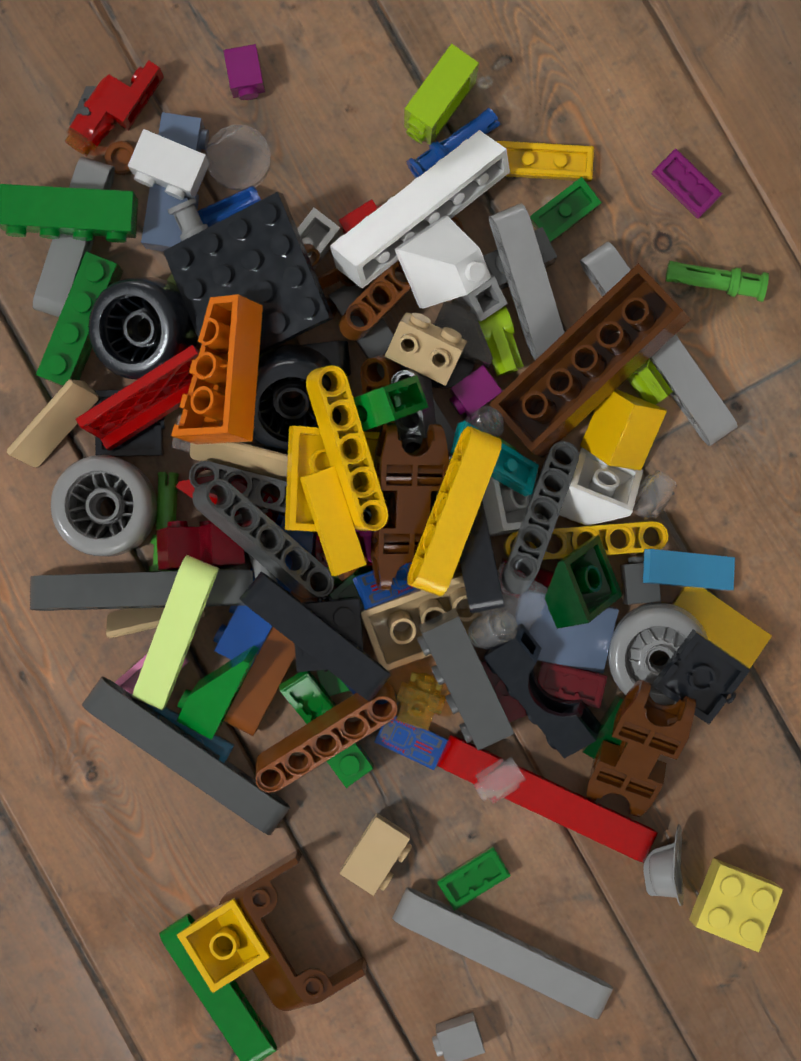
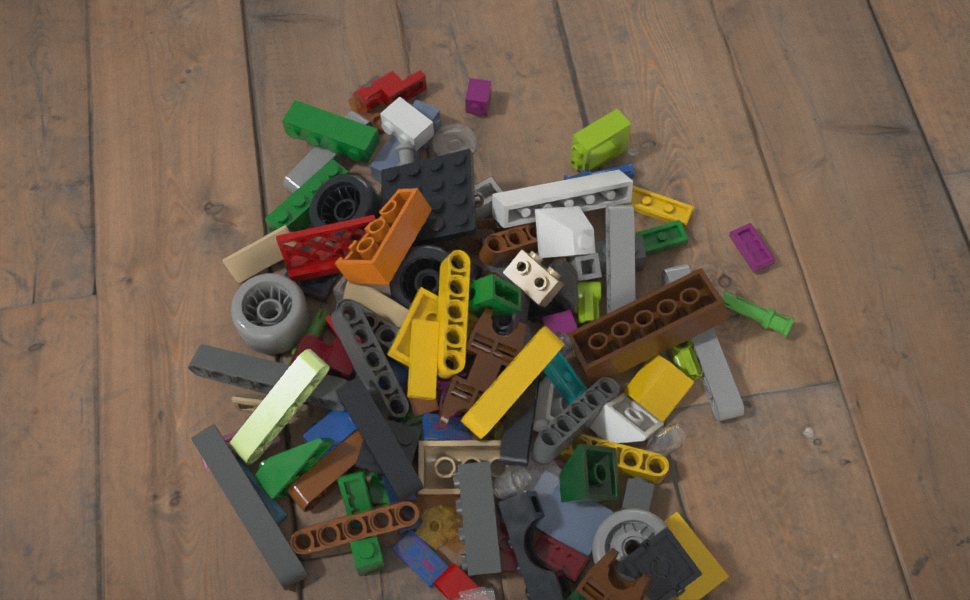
camera: 20 degrees right, 25 degrees down
dark azure tile [643,549,735,591] -> none

